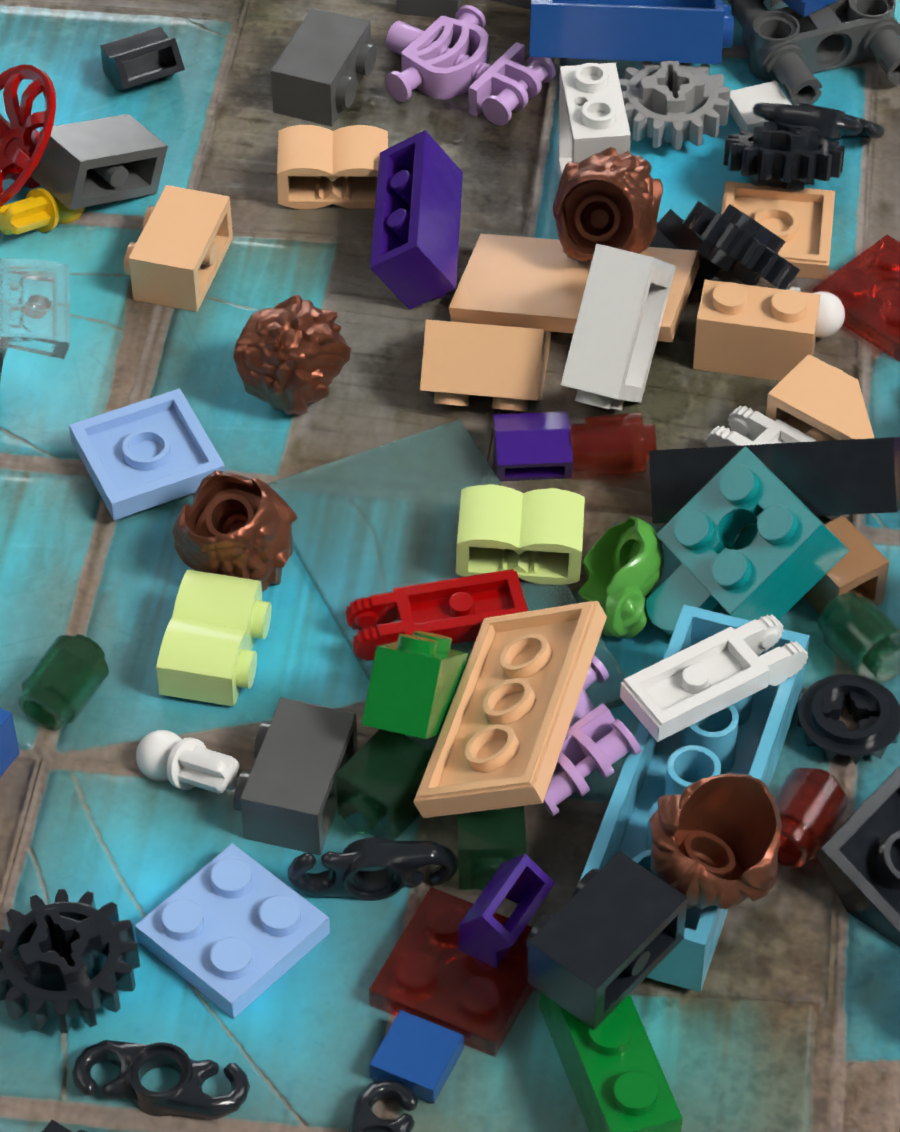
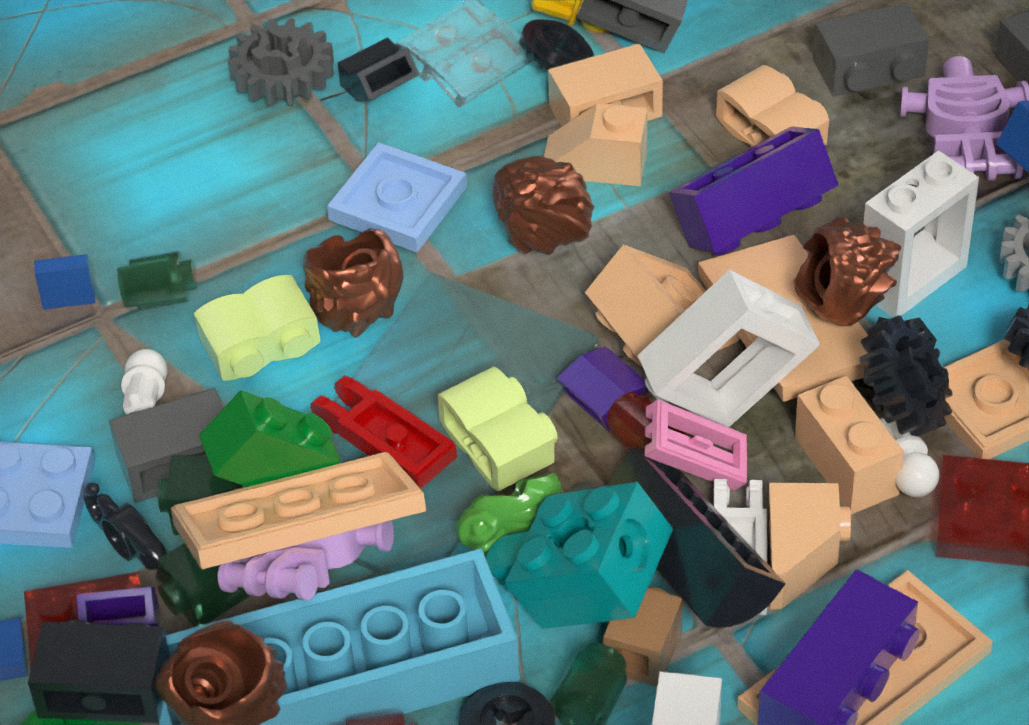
camera: 55 degrees right, 0 degrees up
white hinge [620,614,809,742] -> none
none -> black gear [518,19,594,70]
none -> light nougat slope [544,103,647,186]
none -> bright pink tile [645,399,747,491]

